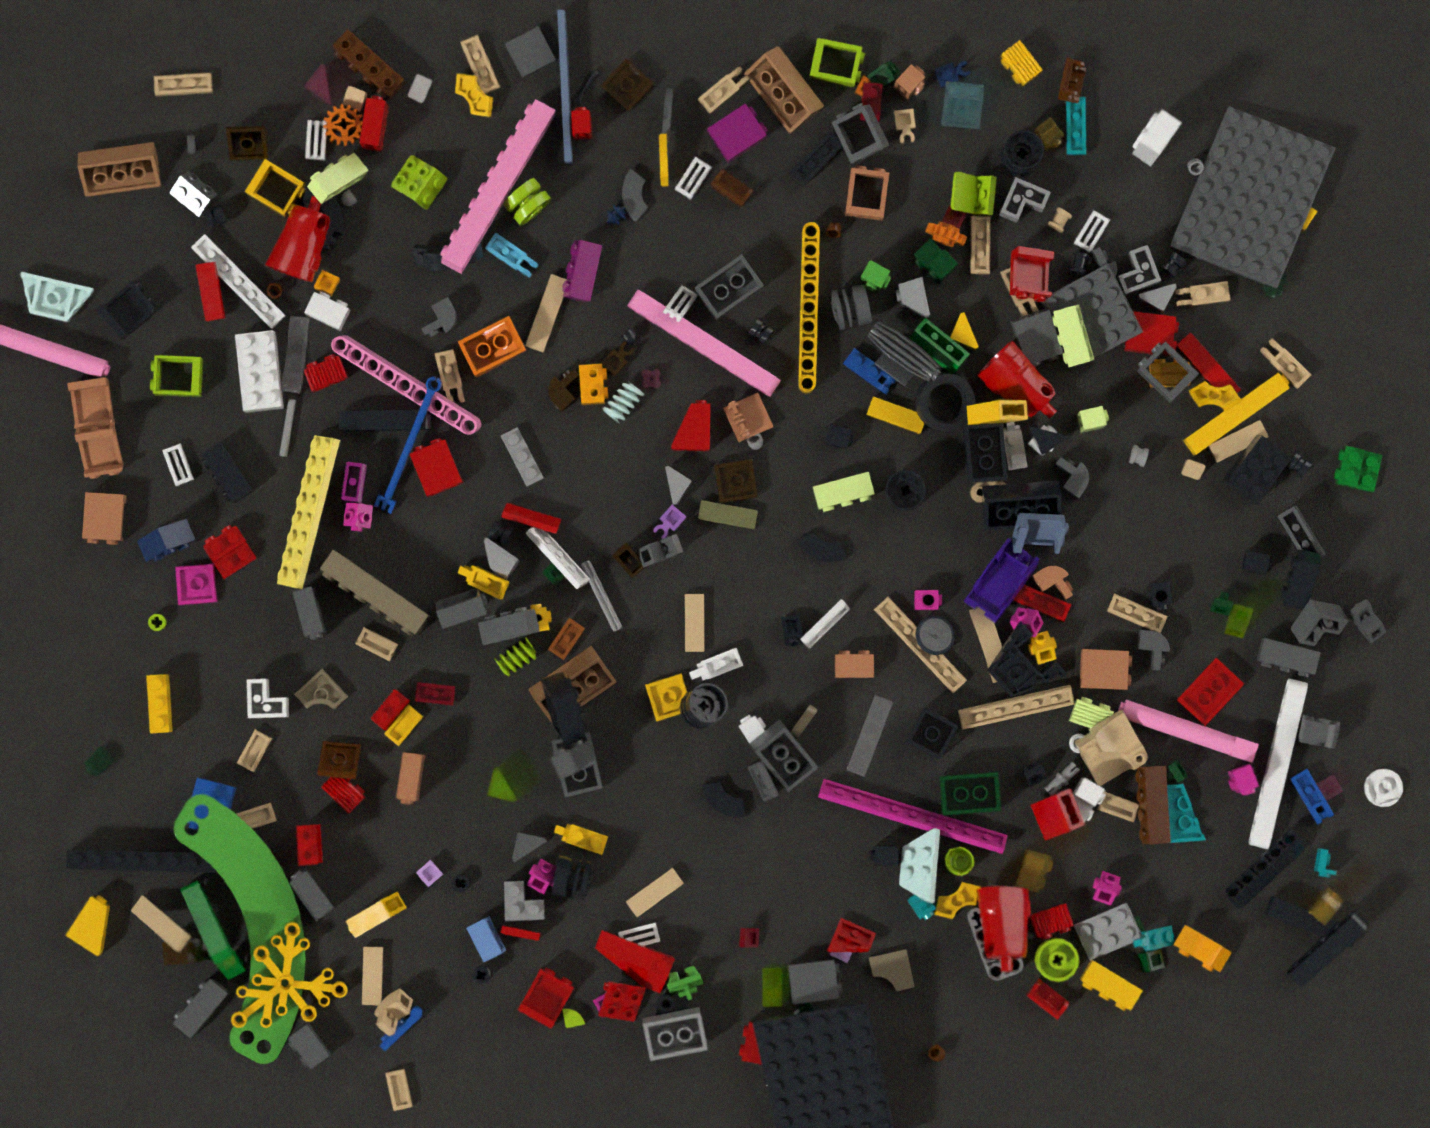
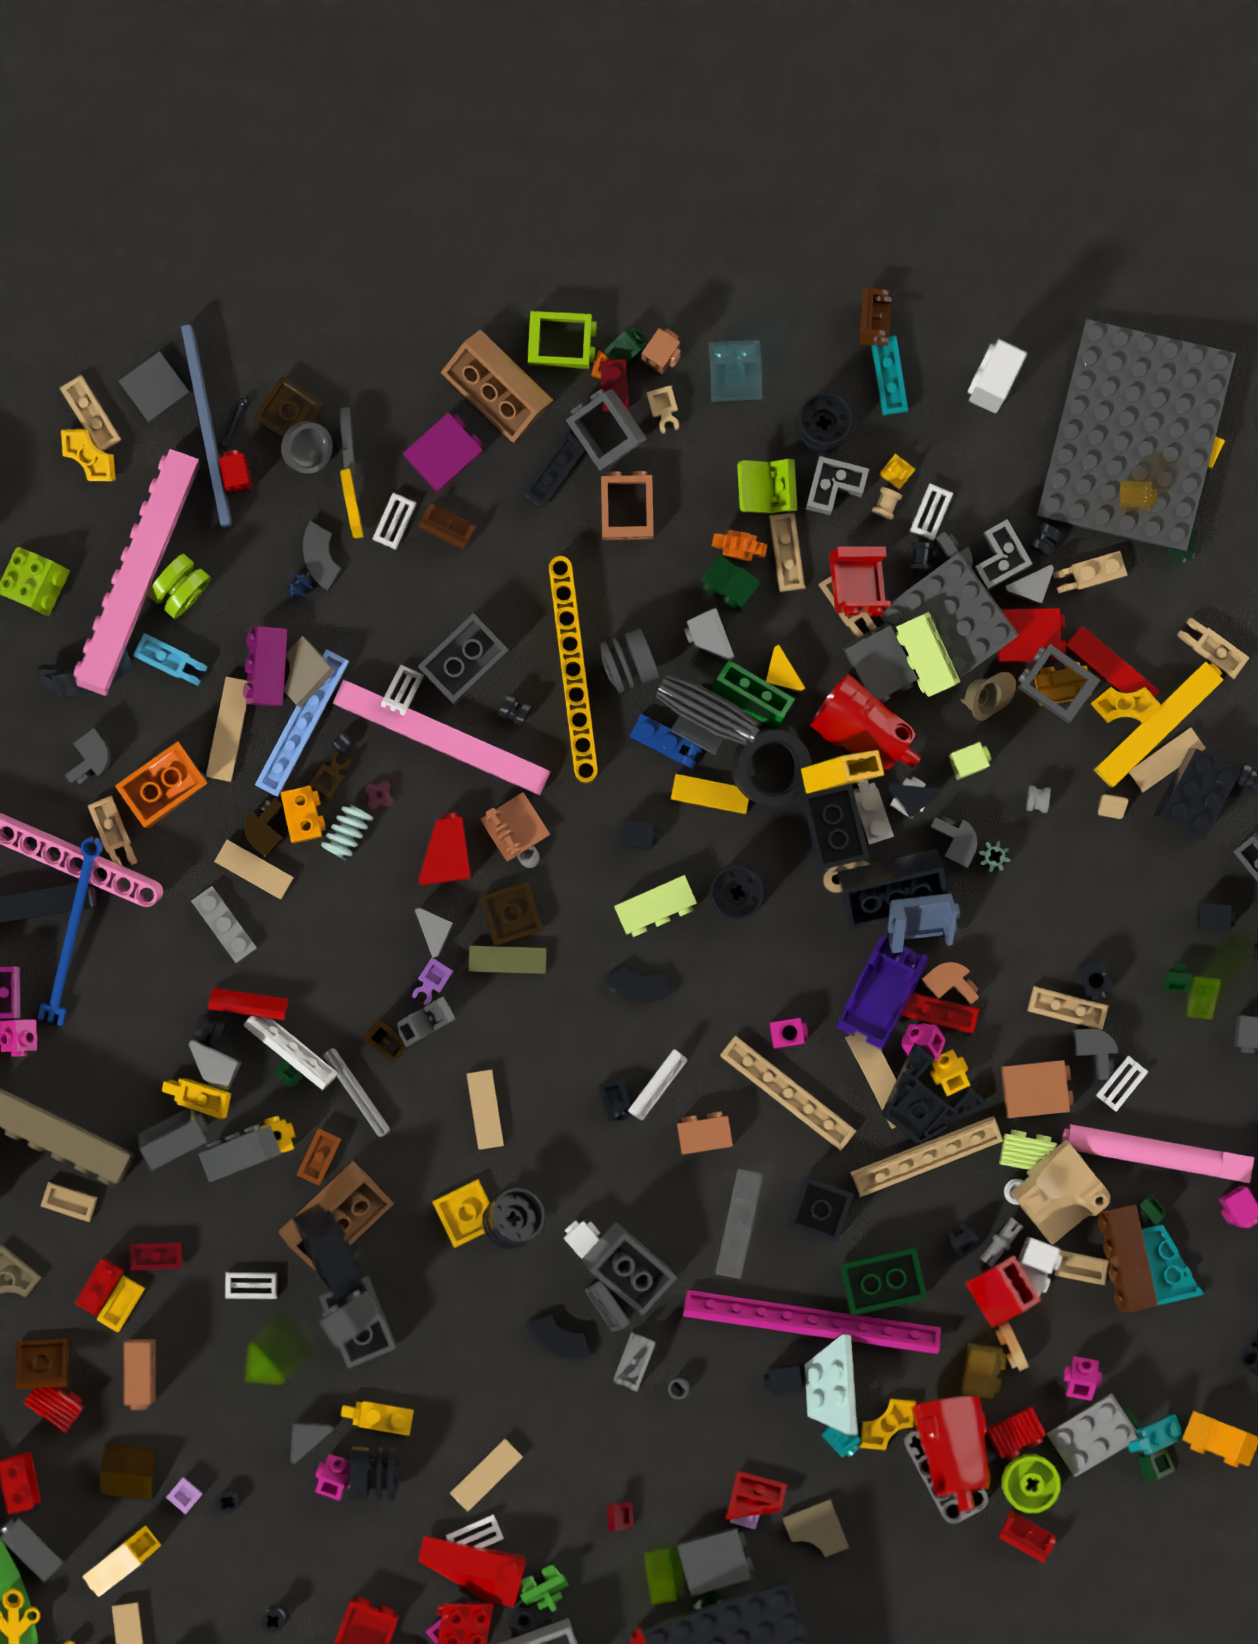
camera: 10 degrees left, 0 degrees up
white sticker [408,75,432,103] -> none
red panel [410,438,463,497] -> none
medium blue hinge [467,916,506,962] -> none
lime piece [494,637,536,677] -> none
red tile [501,925,541,941] -> none
light grey brick [504,881,545,921] -> none
white hinge [689,648,743,680] -> none
tan hinge [698,67,750,114] -> none
dark tan beam [790,704,818,739] -> none
reddish brown hinge [826,222,842,238] -> none
bright green brick [860,260,891,293] -> none
dark grey wheel [916,616,955,655] -> none
reddish brown hinge [928,1045,946,1062] -> none
dark blue plate [934,61,970,88] -> none
dark red plate [941,205,967,229] -> none
lime hair [945,847,974,876] -> none
yellow brick [1000,40,1043,86] -> none
clear yellow brick [1034,117,1064,150] -> none
yellow brick [1080,960,1142,1011] -> none
red plate [1177,658,1244,726] -> none
light grey hinge [1188,158,1204,175] -> none
none -> dark brown slope [100,1443,157,1500]
none -> tan tile [214,840,294,900]
none -> white tile [225,1272,278,1299]
none -> light blue plate [255,649,349,797]
none -> dark grey piece [281,421,333,474]
none -> dark tan tile [284,636,335,707]
none -> light grey hinge [613,1332,655,1391]
none -> dark grey hinge [668,1377,689,1399]
none -> yellow tile [879,453,915,490]
none -> dark tan piece [961,672,1016,721]
none -> sand green gear [978,841,1010,872]
none -> tan plate [995,1320,1029,1371]
none -> white tile [1096,1056,1148,1112]
none -> clear yellow brick [1120,481,1157,511]

